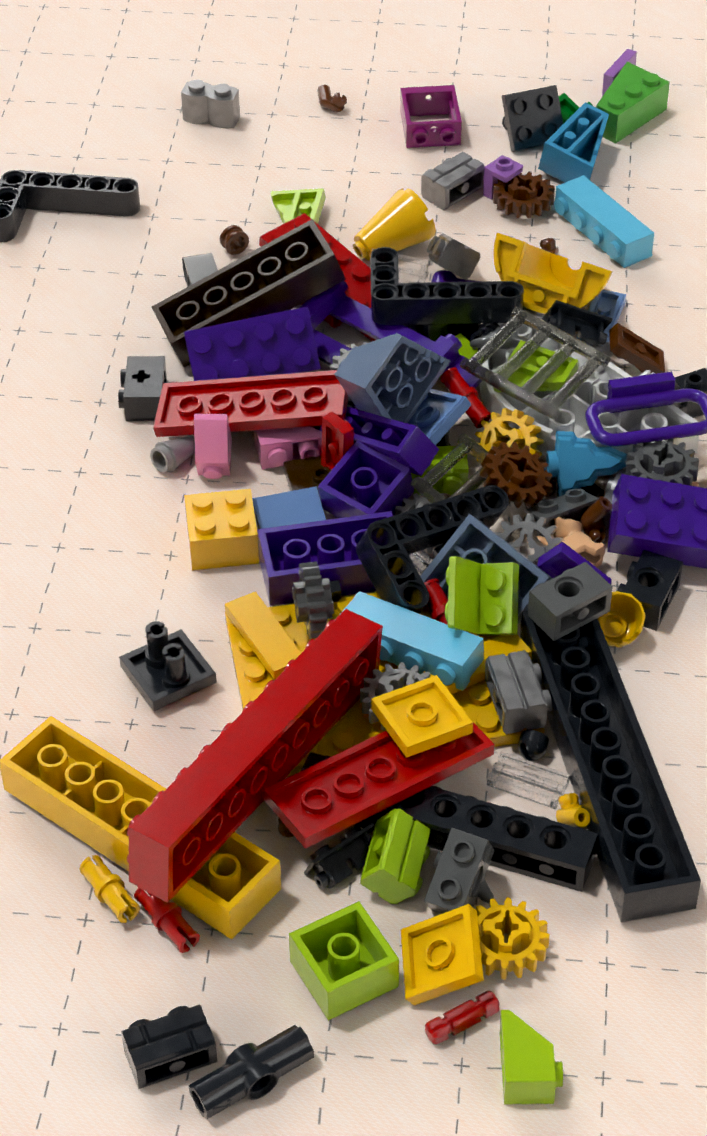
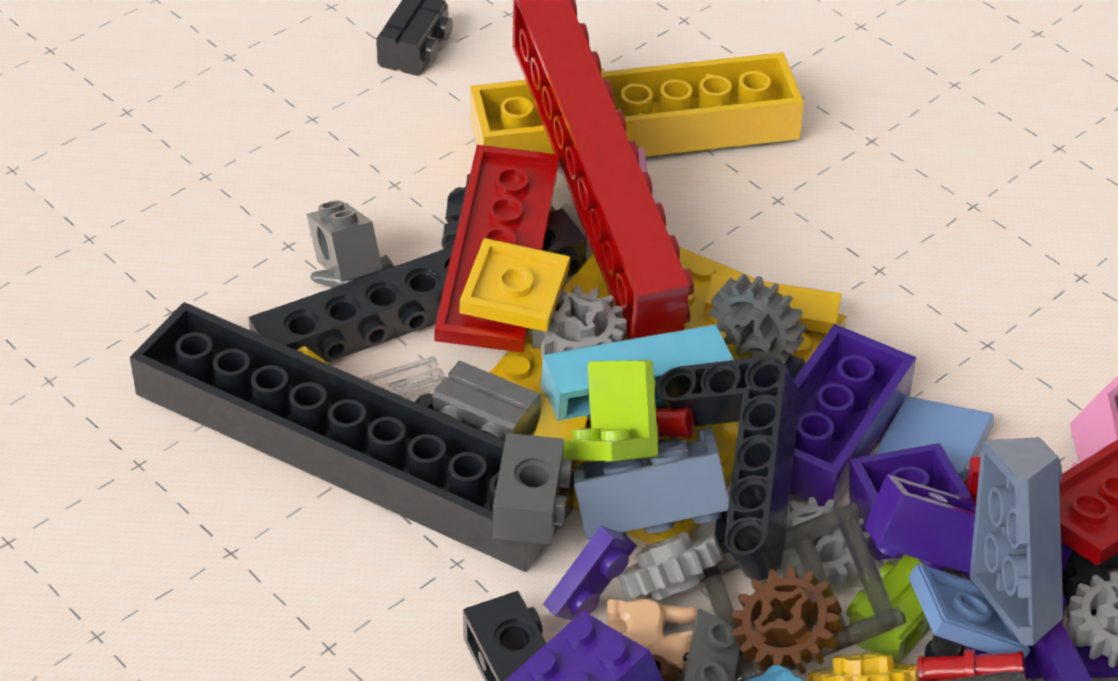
camera: 130 degrees right, 0 degrees up
black plate [119,621,217,711] -> none
yellow brick [184,489,259,571] -> none
black piece [189,1025,314,1119] -> none
lime brick [289,901,399,1021] -> none
lime brick [360,808,430,904] -> none
yellow plate [400,904,484,1005] -> none
red axle [425,991,500,1045] -> none
yellow gear [476,897,550,980] -> none
lime slope [499,1010,563,1104] -> none
yellow hair [598,591,646,648] -> none

